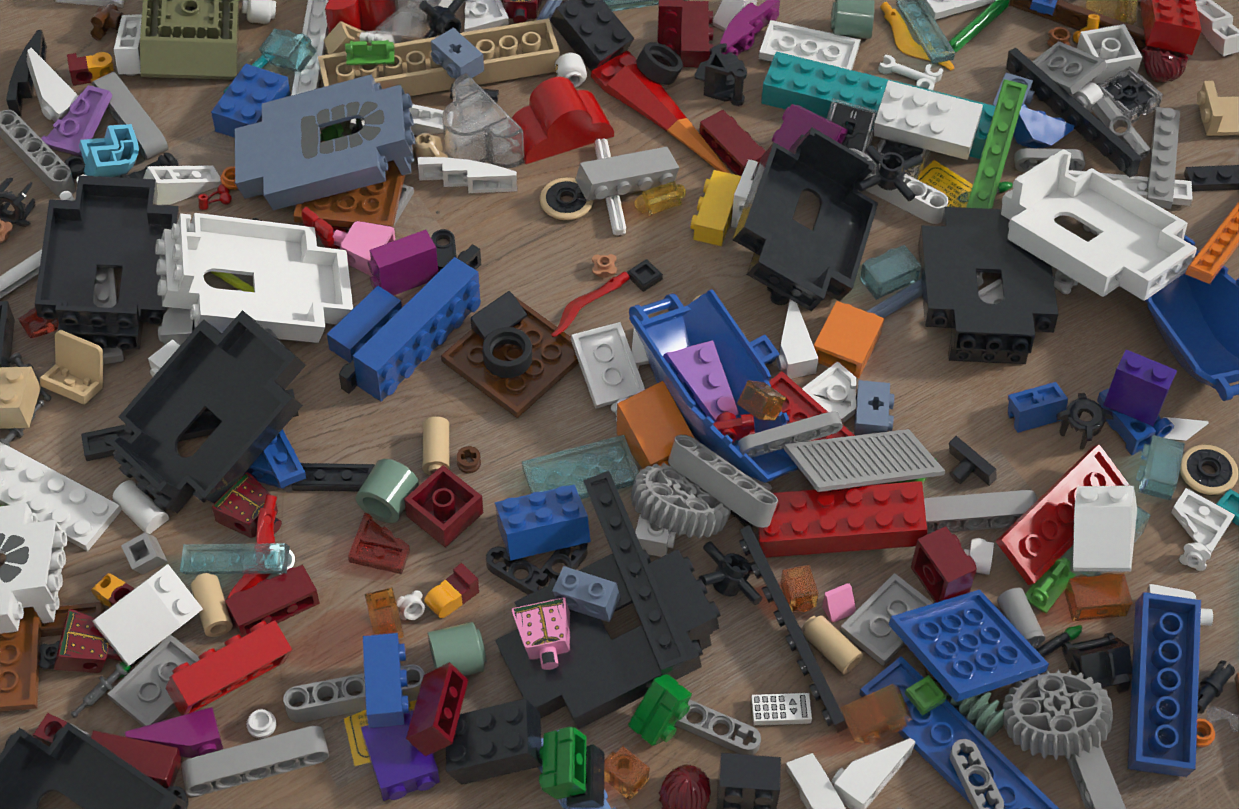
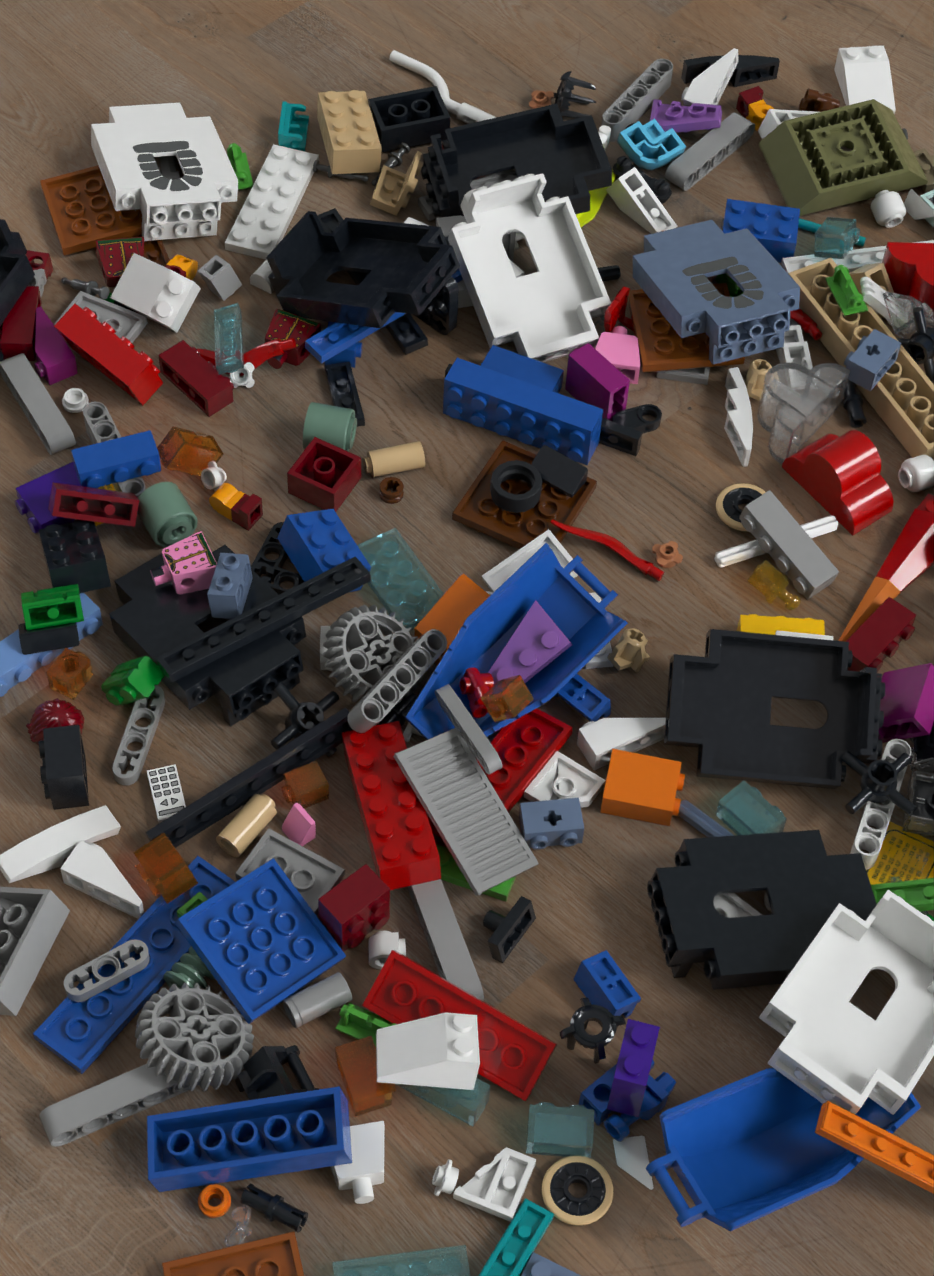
camera: 75 degrees right, 0 degrees up
tan brick [191,573,233,637] -> none
red piece [198,184,232,210] -> none
clear red wing [348,513,410,574] -> none
black tile [627,259,663,292] -> none
black piece [1036,625,1082,658] -> none

